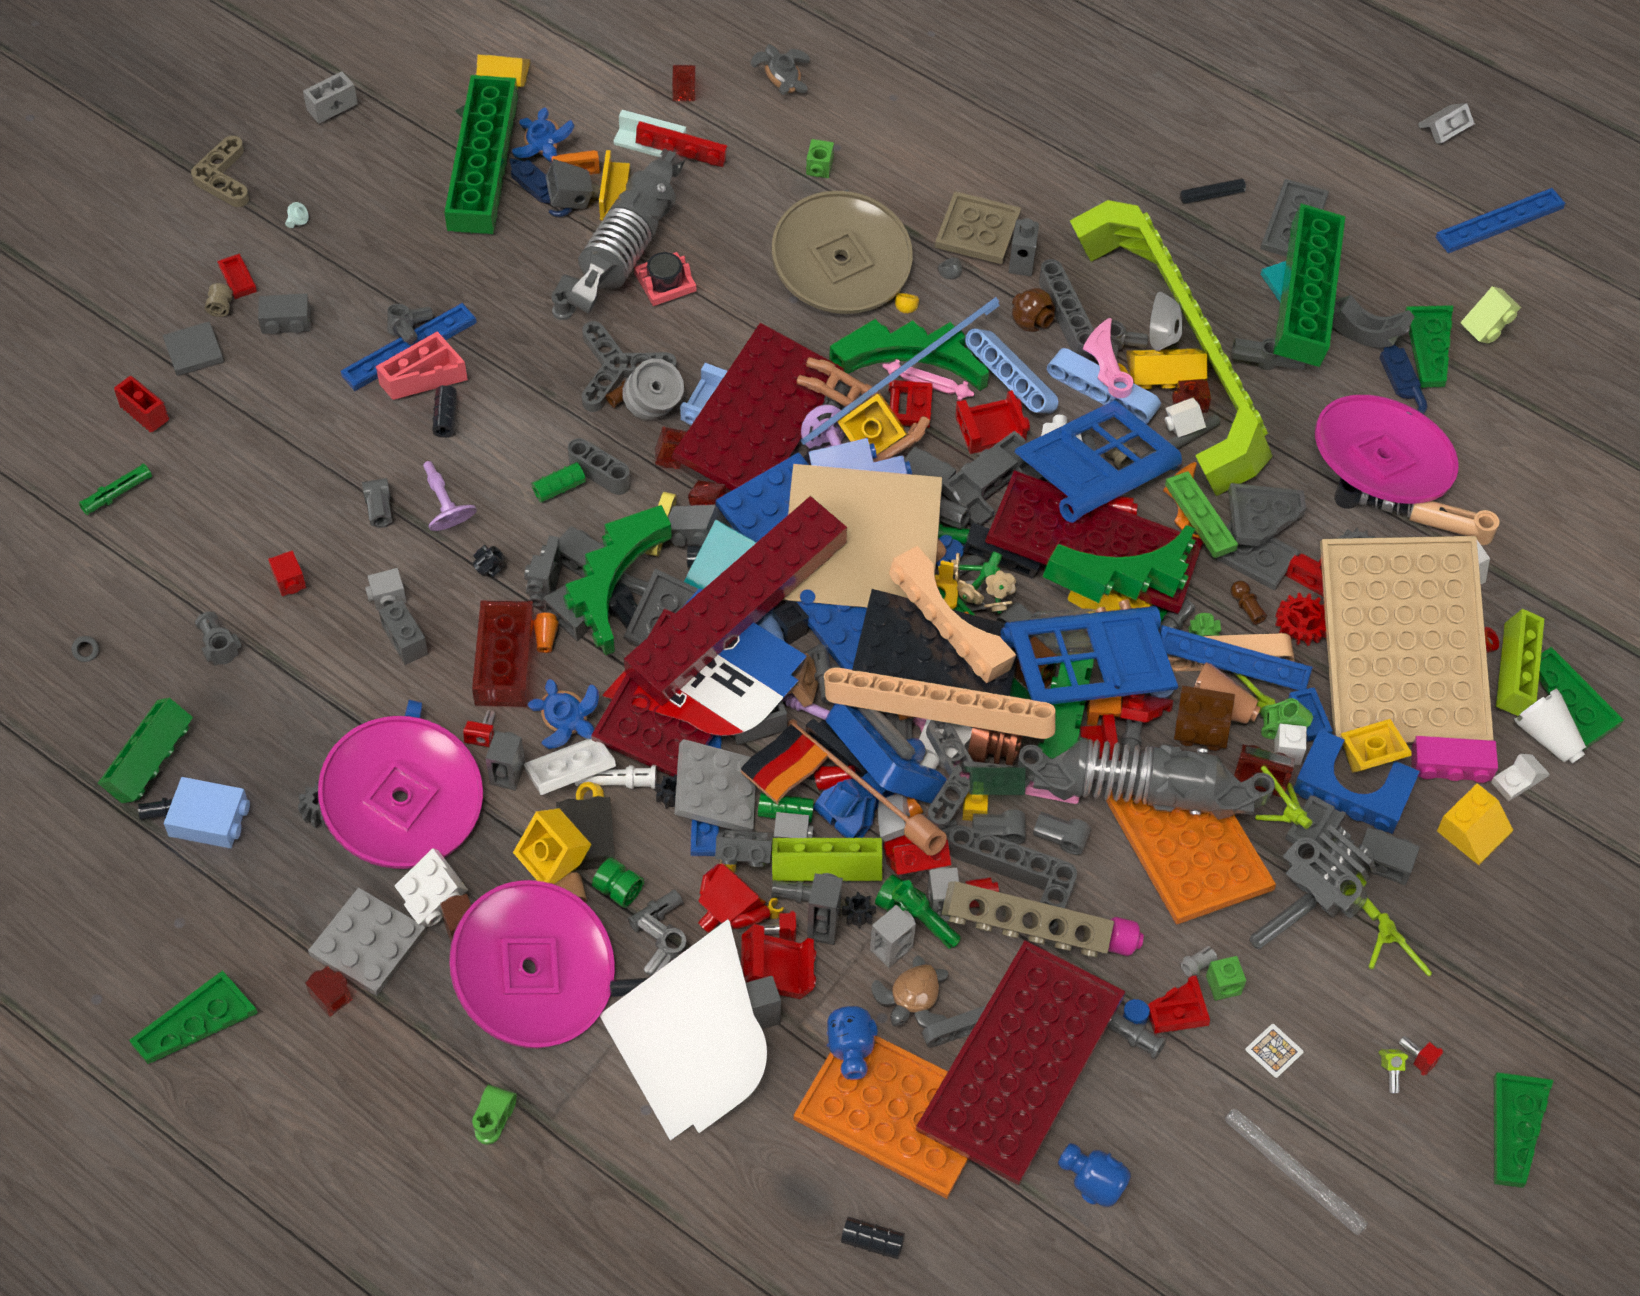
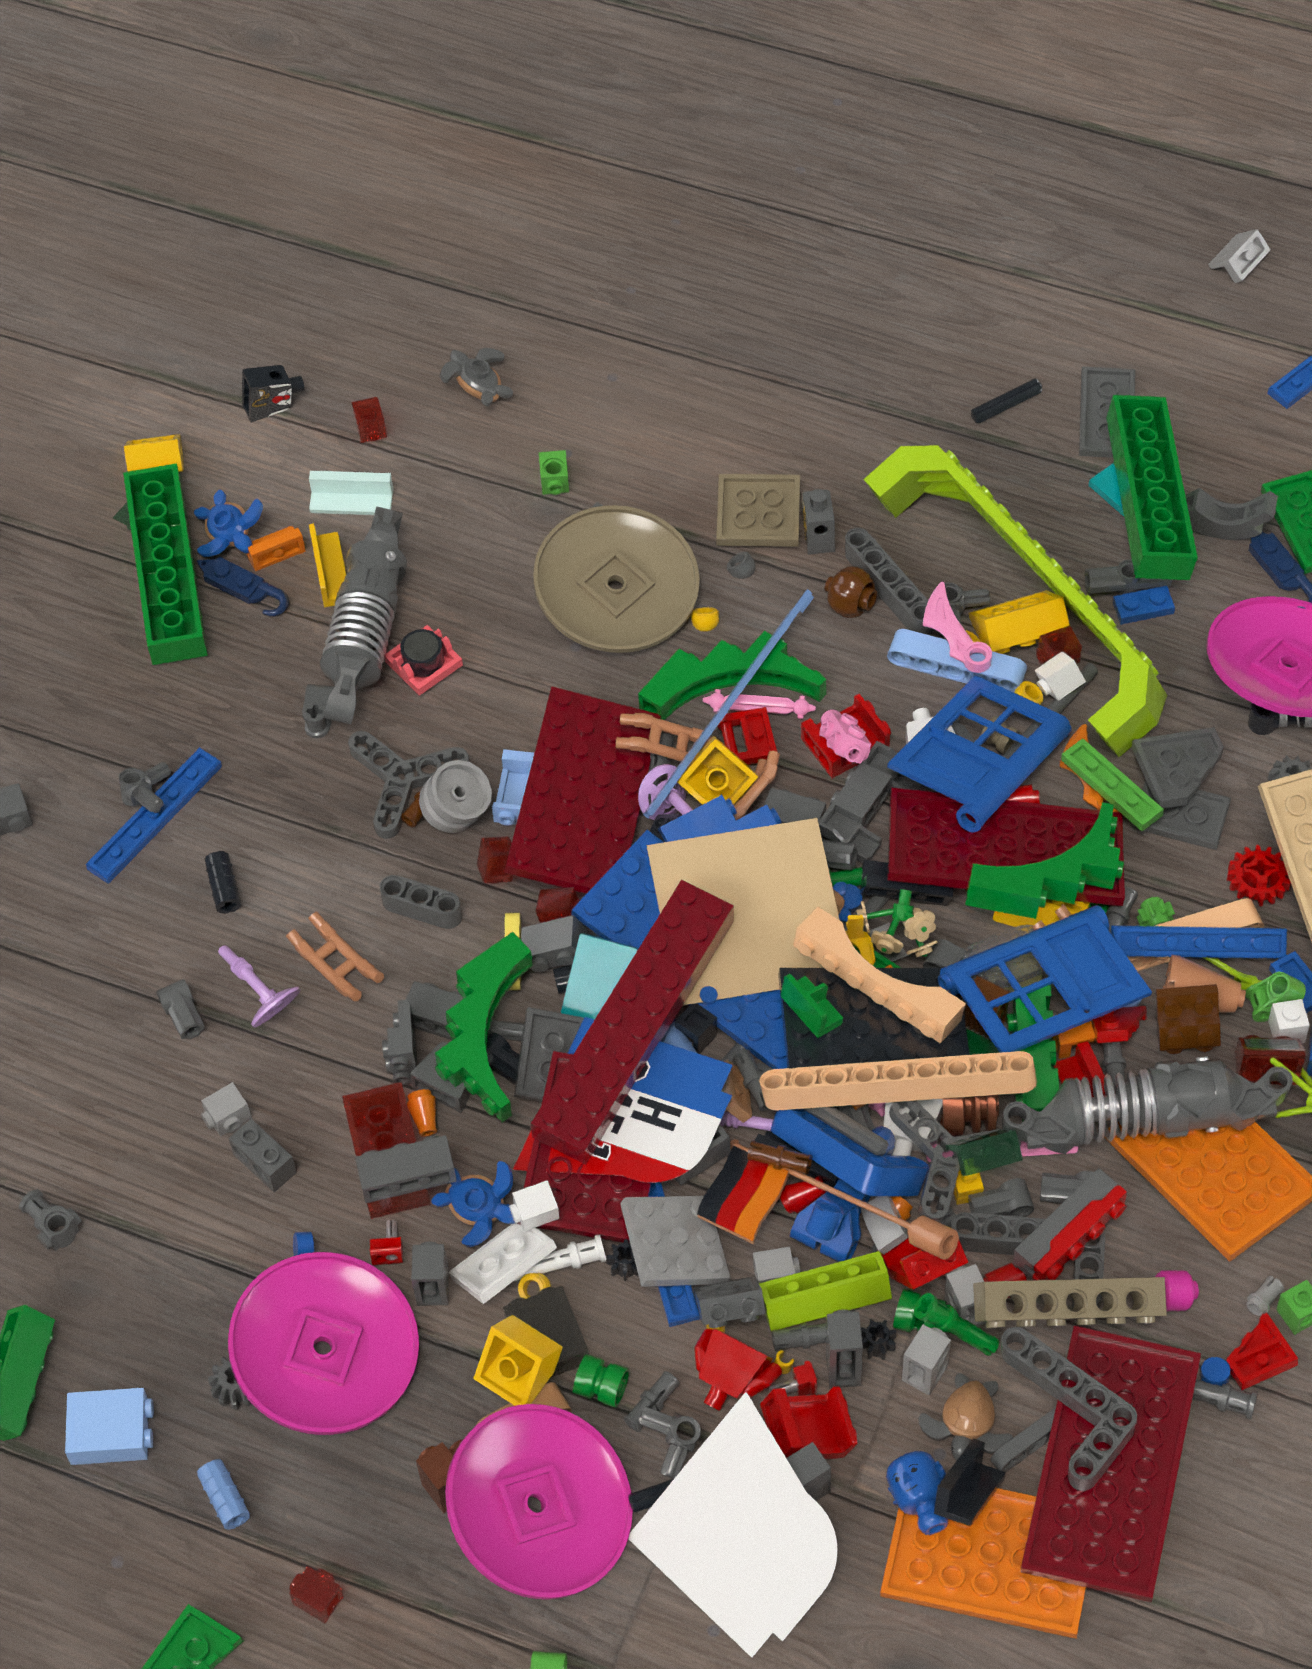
camera: 10 degrees left, 0 degrees up
black pin [138,797,172,821] -> none
red brick [268,550,306,596] -> none
light grey plate [308,887,427,996] -> none
coral wedge [376,331,468,400] -> none
white plate [395,848,468,927] -> none
black gear [473,544,505,577] -> none
green axle [531,462,586,503] -> none
dark grey torso [546,159,601,209] -> none
red plate [635,121,727,167] -> none
green axle [758,793,814,823] -> none
light blue beam [965,329,1058,414] -> none
blue piece [1057,1143,1131,1207] -> none
light grey piece [1150,292,1182,351] -> none
reddish brown pin [1230,581,1267,625] -> none
red panel [1286,553,1324,597] -> none
none -> medium blue axle [197,1459,250,1530]
none -> black torso [242,365,305,423]
none -> nougat piece [286,911,384,1001]
none -> dark grey brick [355,1135,456,1203]
none -> white brick [509,1181,559,1231]
none -> reddish brown pin [747,1140,812,1174]
none -> green panel [781,974,843,1038]
none -> bright pink brick [819,710,871,764]
none -> black panel [934,1438,1005,1526]
none -> dark grey beam [1001,1327,1137,1491]
none -> piece [1013,1168,1127,1281]
none -> yellow piece [1014,681,1043,705]
none -> blue plate [1112,585,1175,625]

